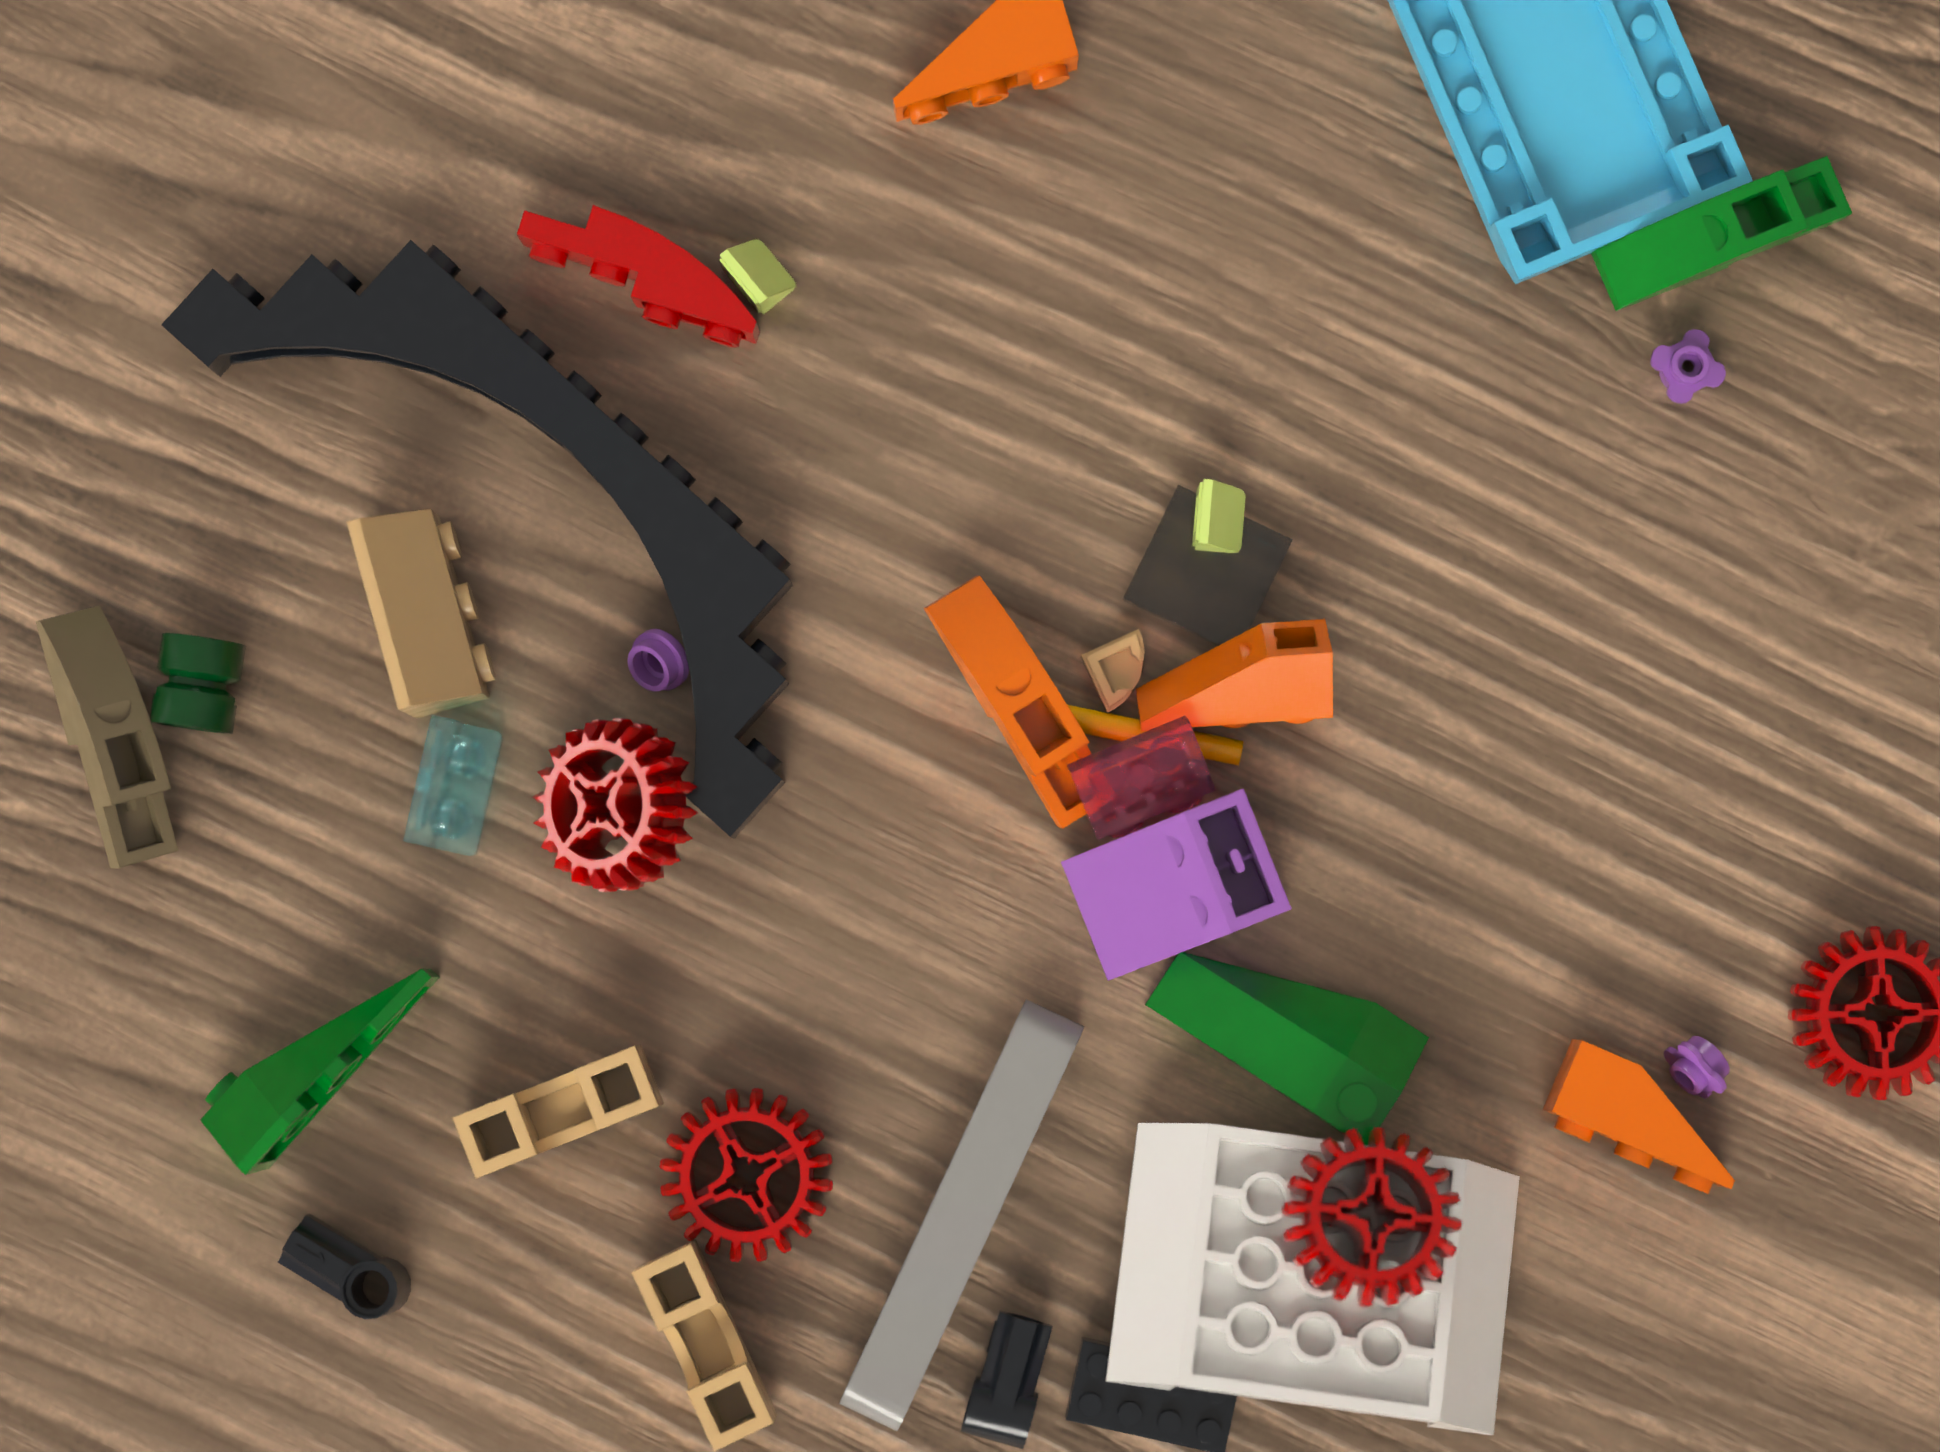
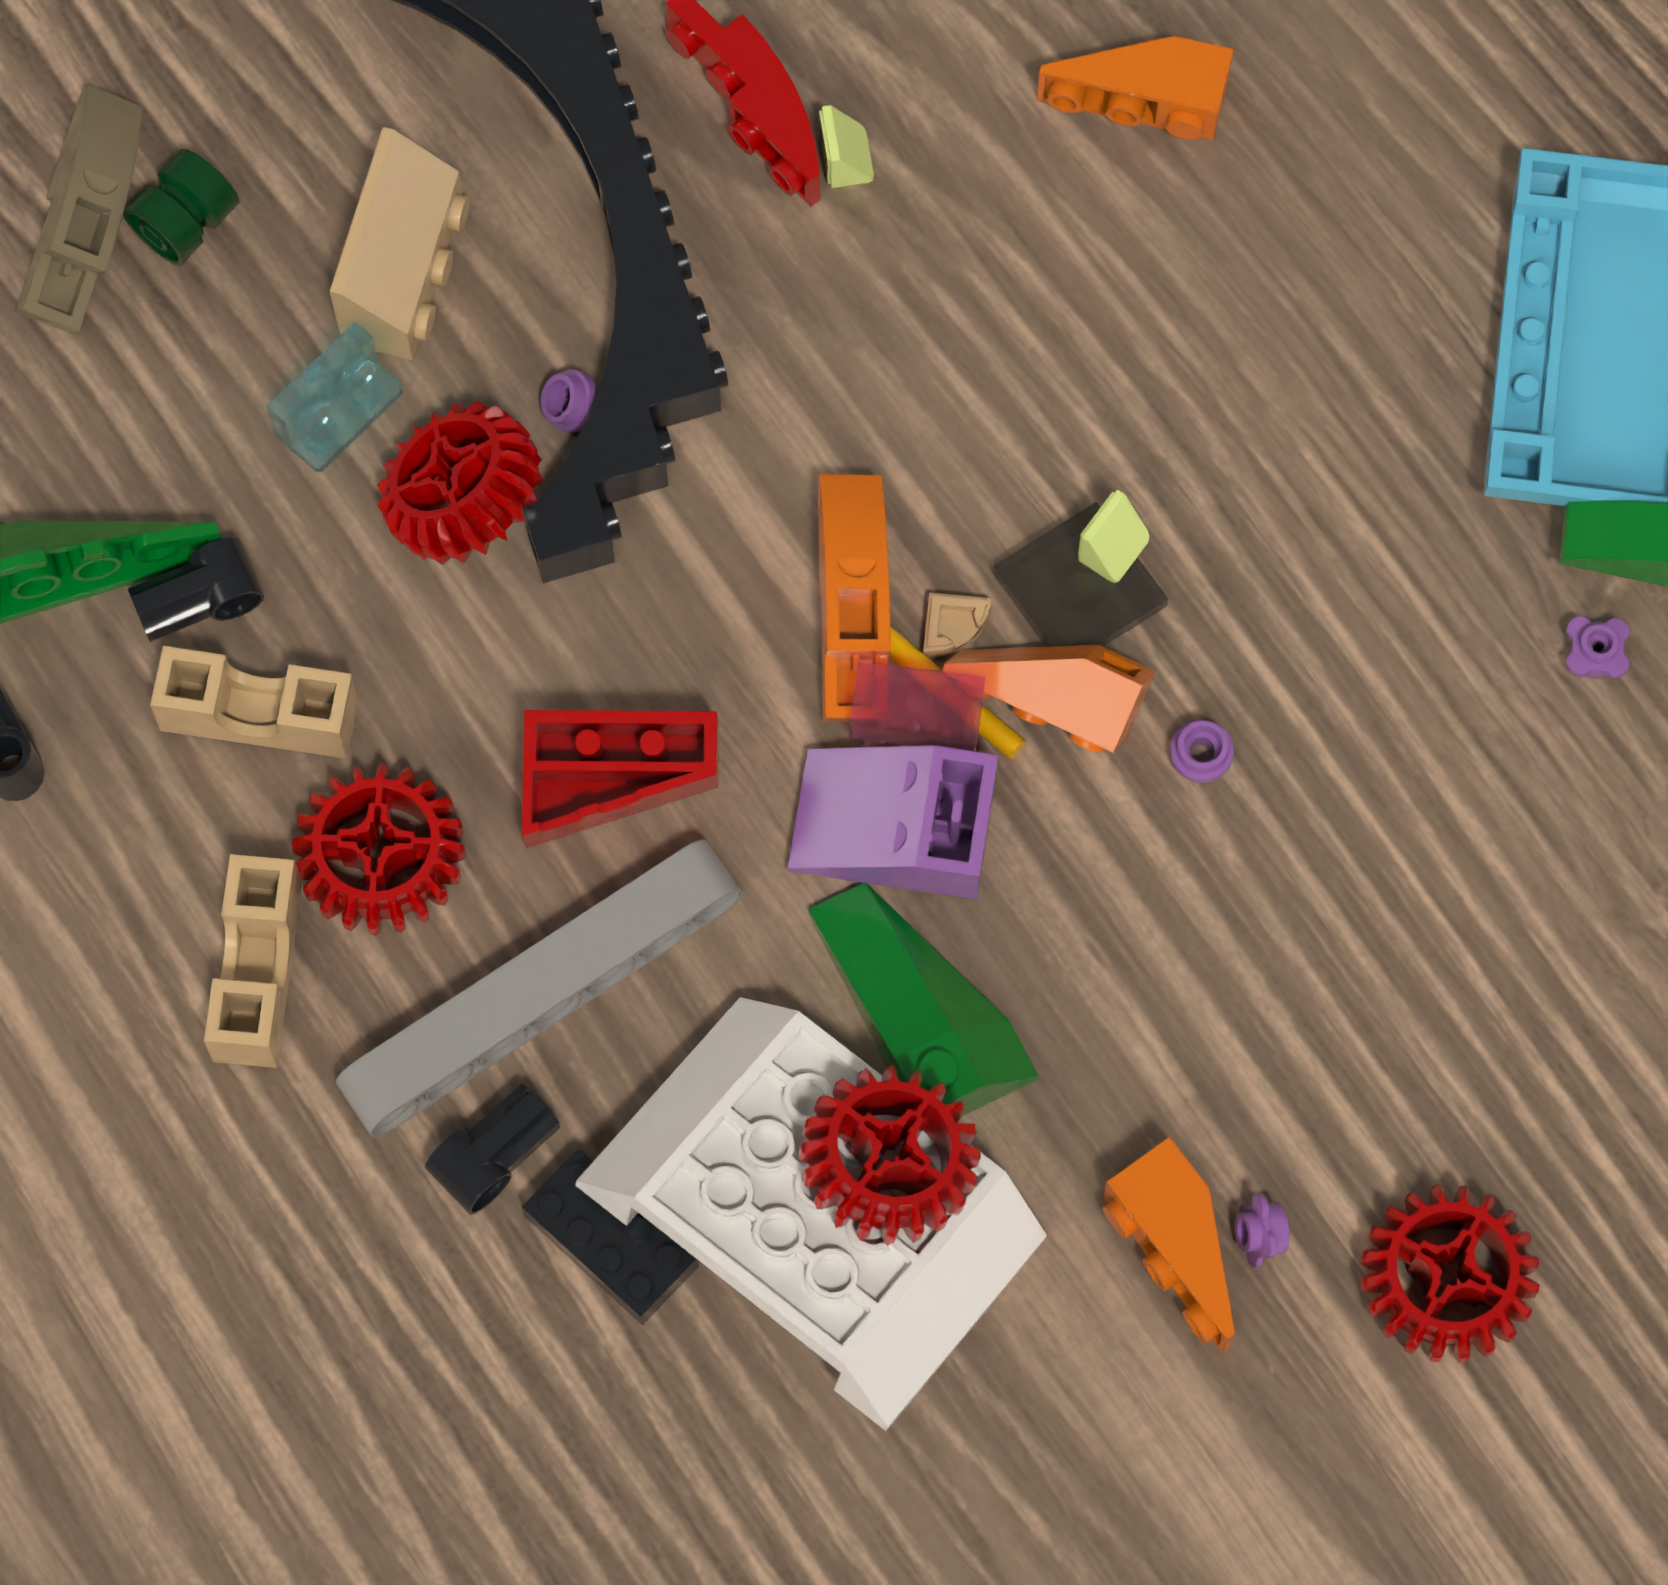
camera: 30 degrees right, 15 degrees down
none -> black piece [127,538,264,642]
none -> red wedge [522,710,719,849]
none -> medium lavender plate [1170,720,1234,783]

